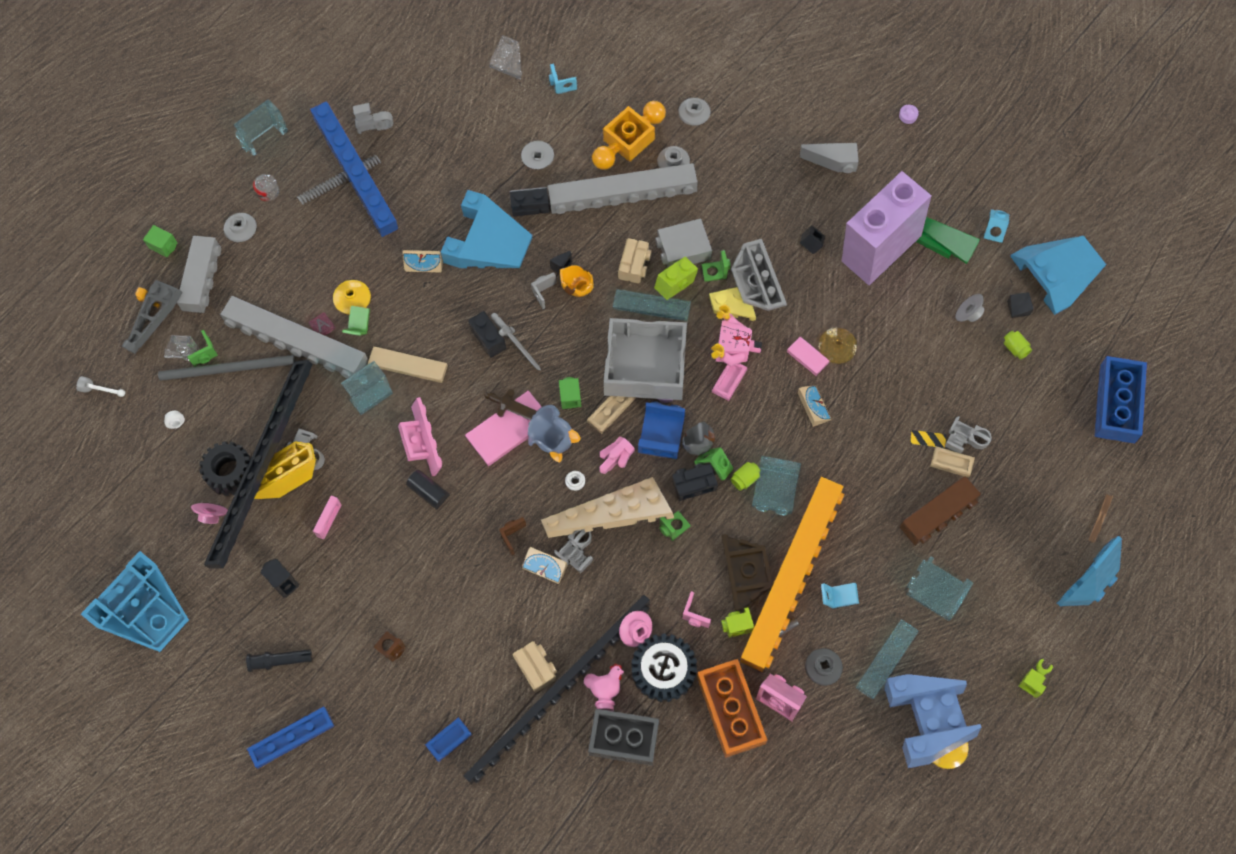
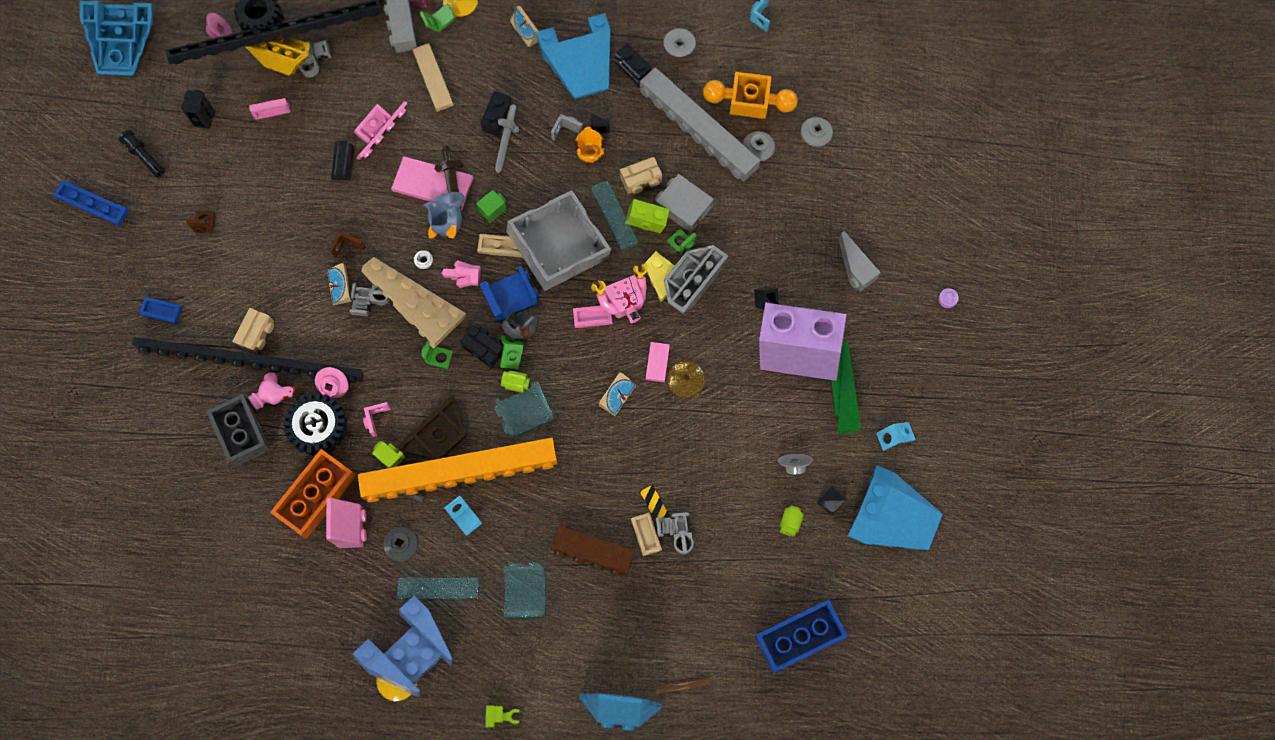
camera: 50 degrees right, 5 degrees up
clear light blue panel [341,361,393,415] -> none

